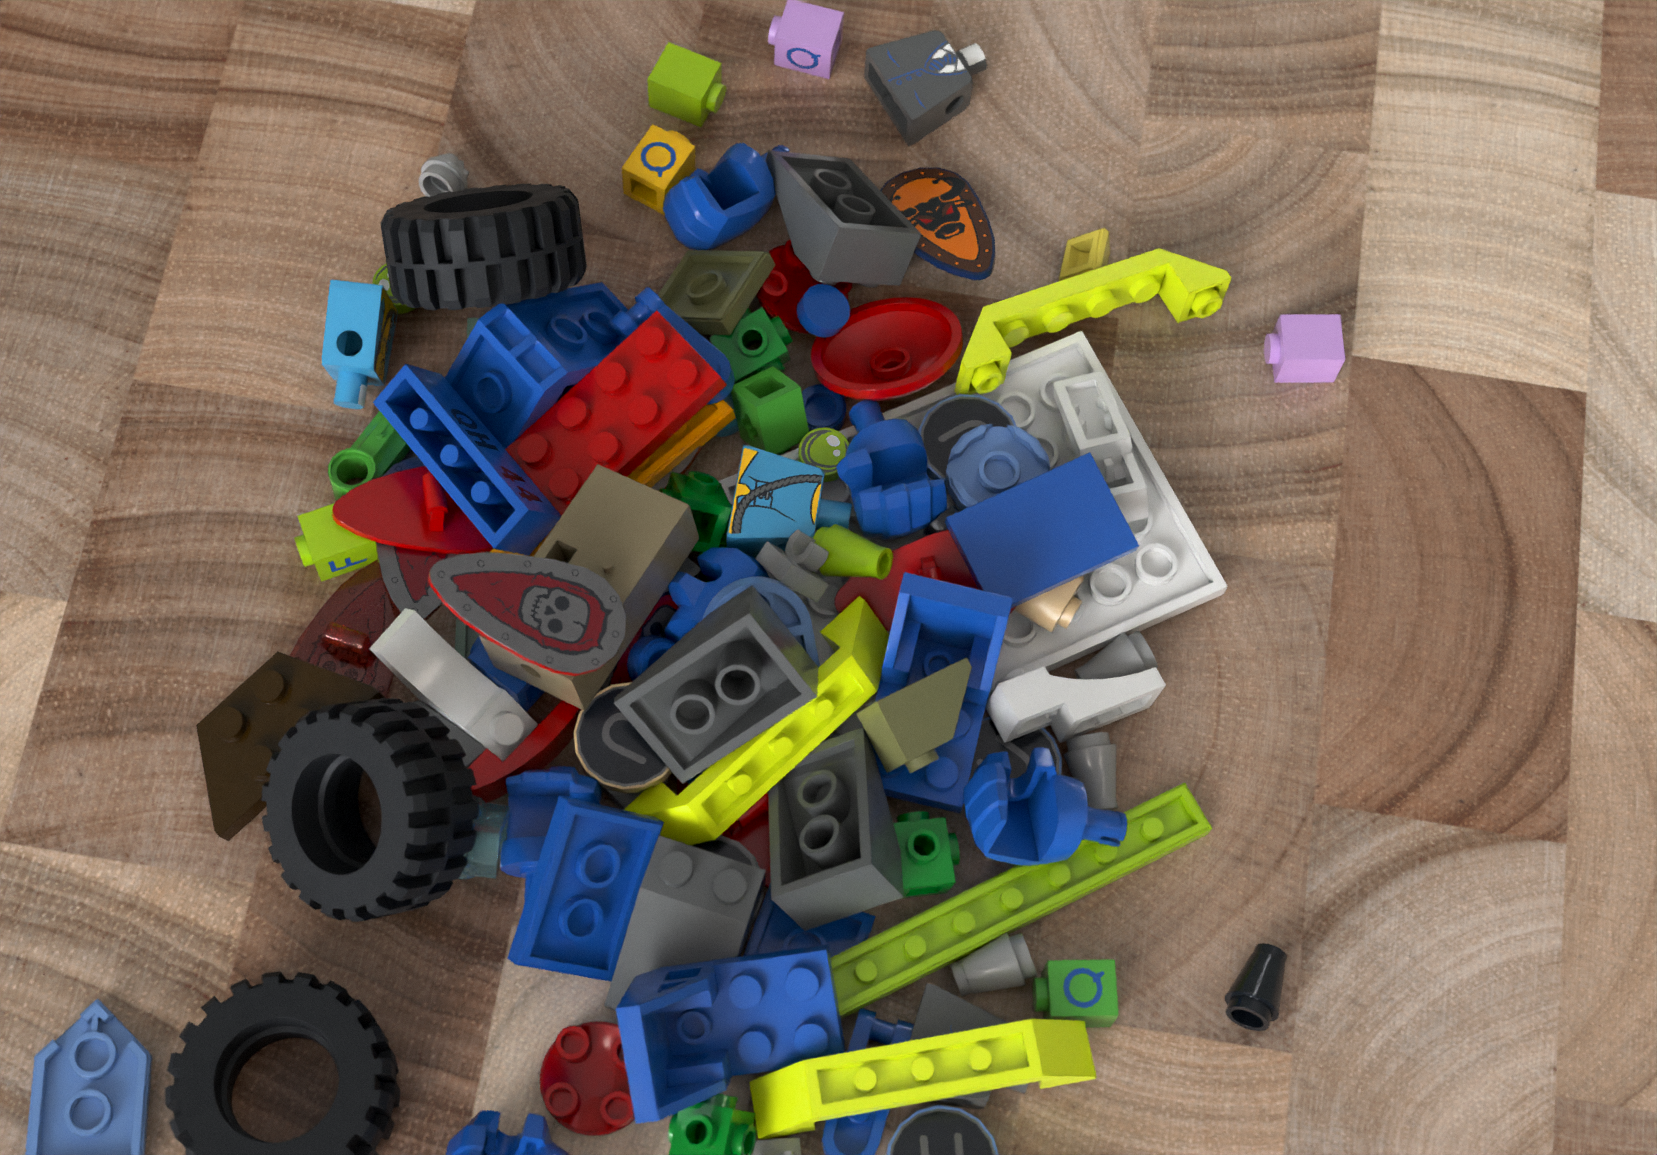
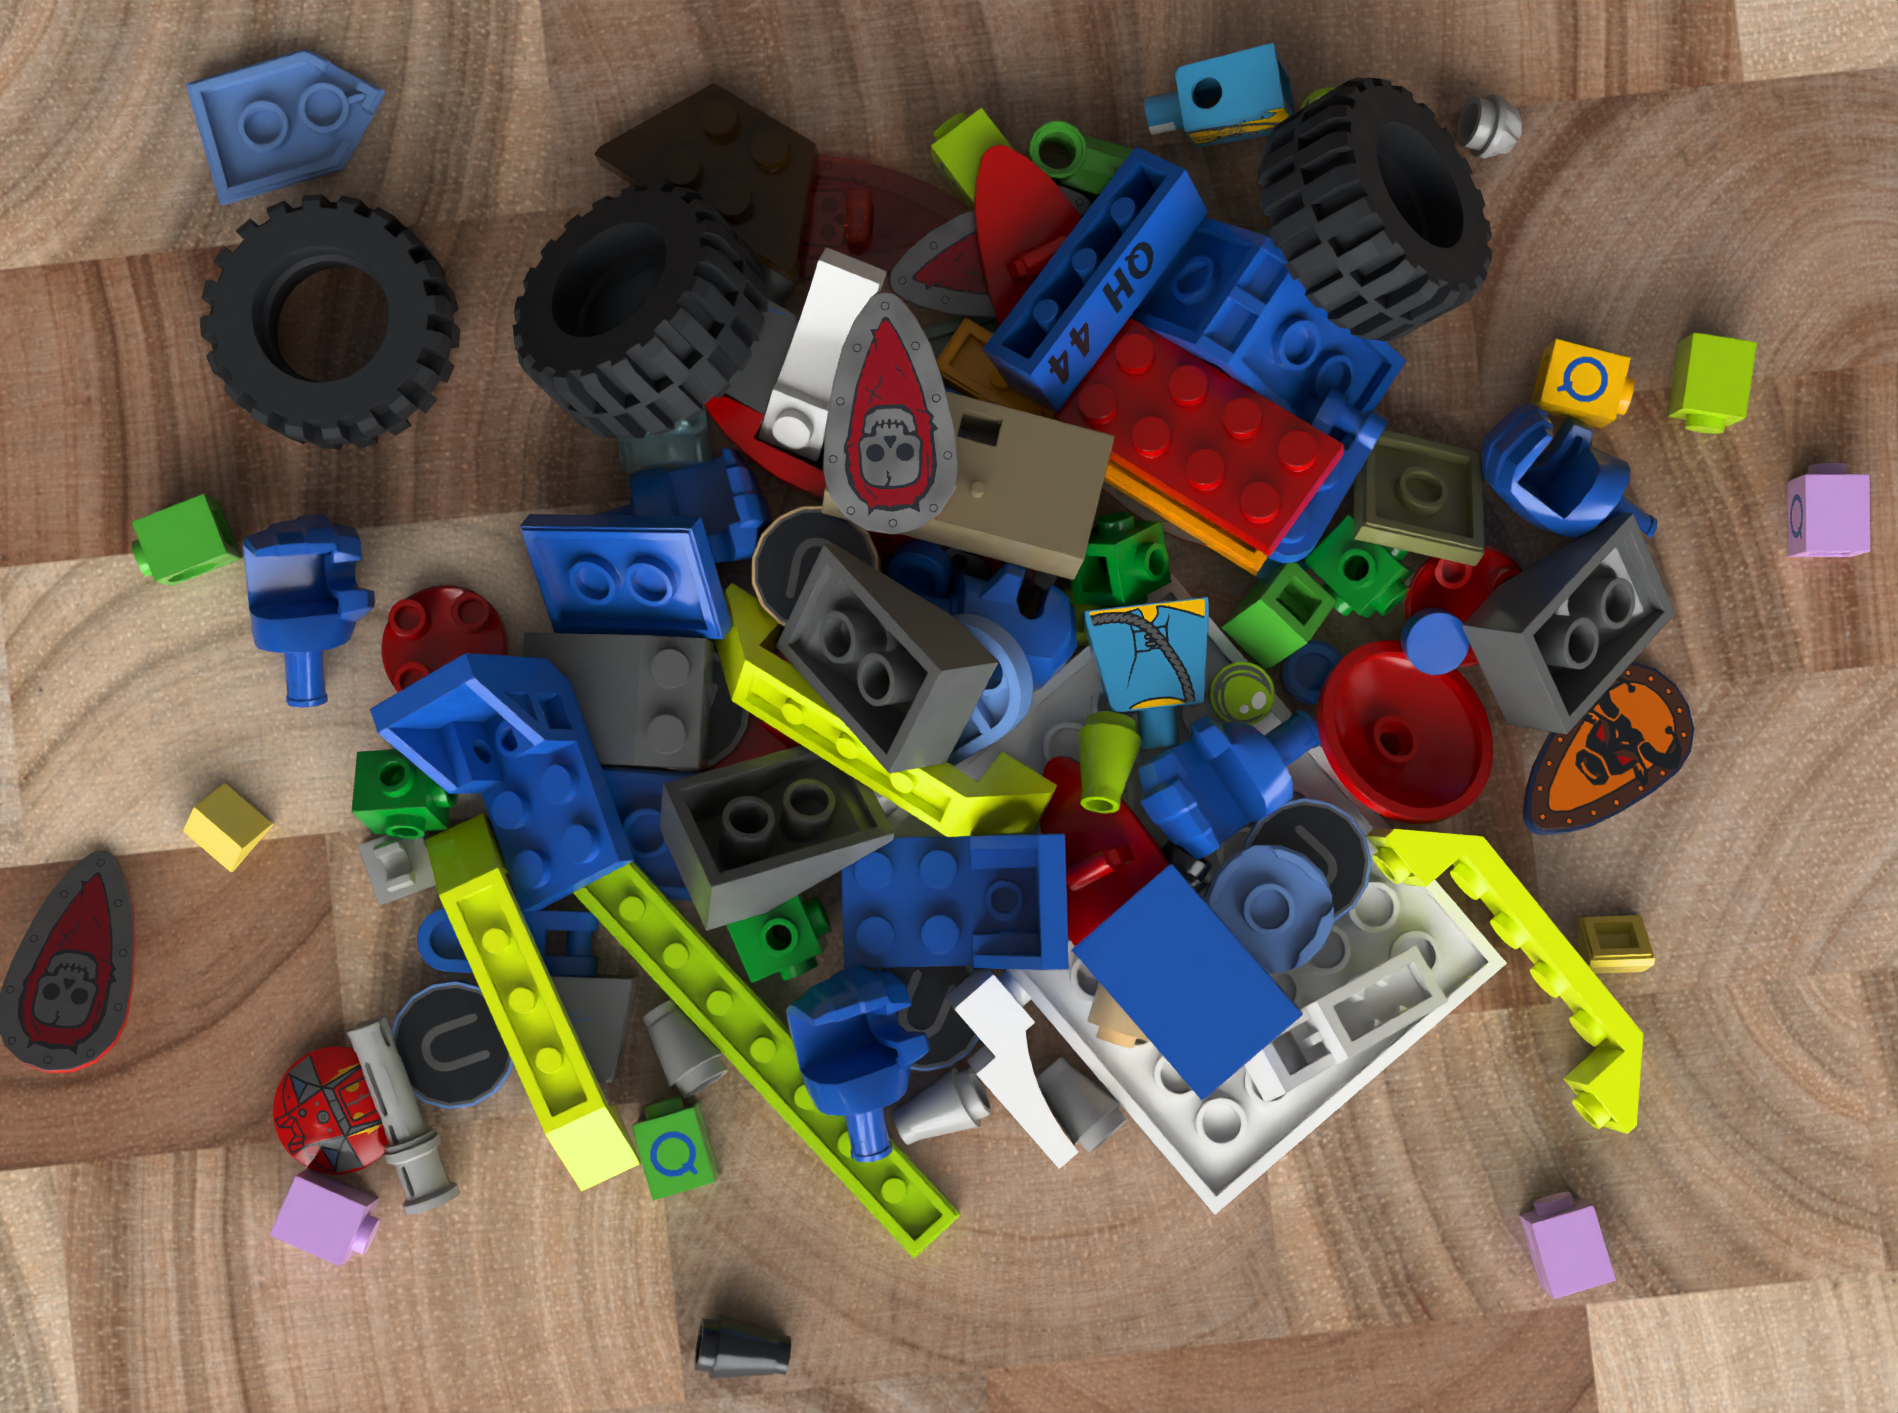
camera: 85 degrees right, 20 degrees up
light grey tile [755,530,829,602] -> none
olive slope [857,657,972,774] -> none
dark grey torso [864,30,987,147] -> none

